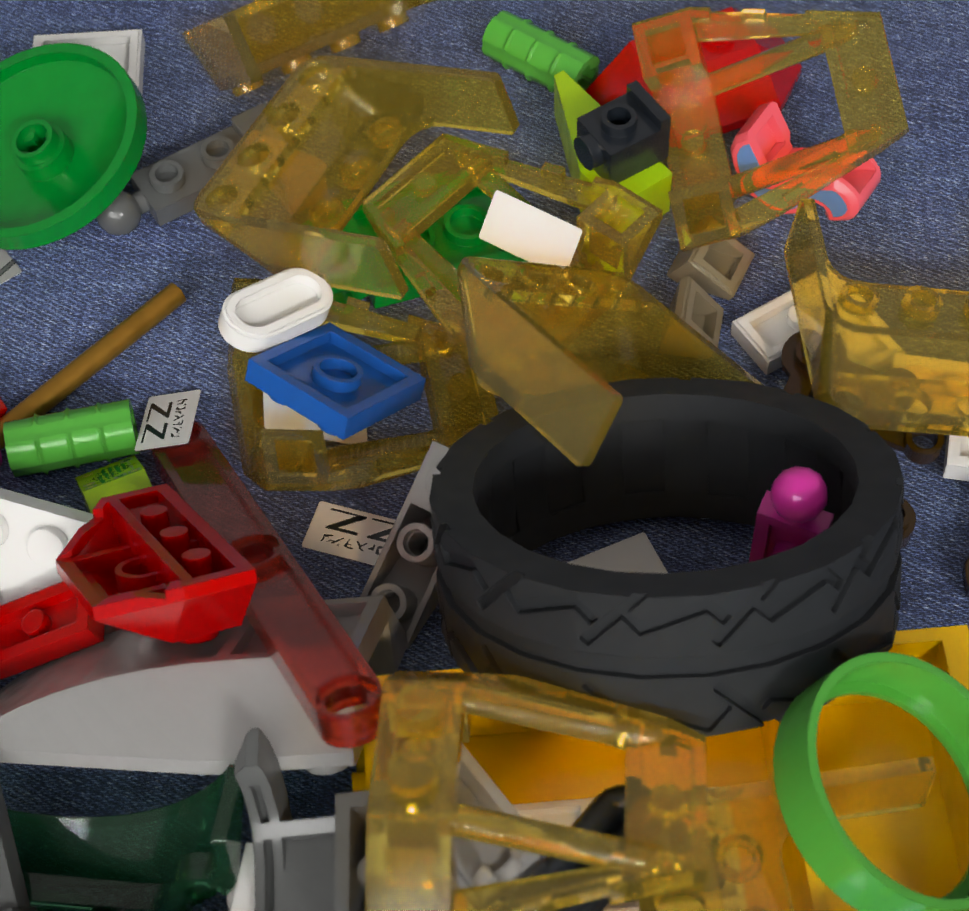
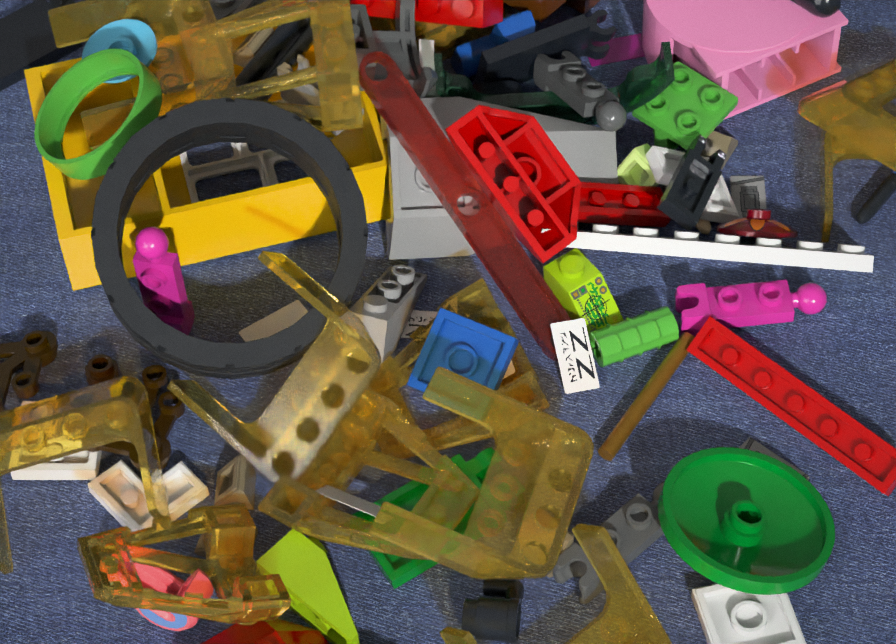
camera: 170 degrees right, 5 degrees down
white tile [218,268,333,353] -> none
black brick [574,80,671,187] -> none

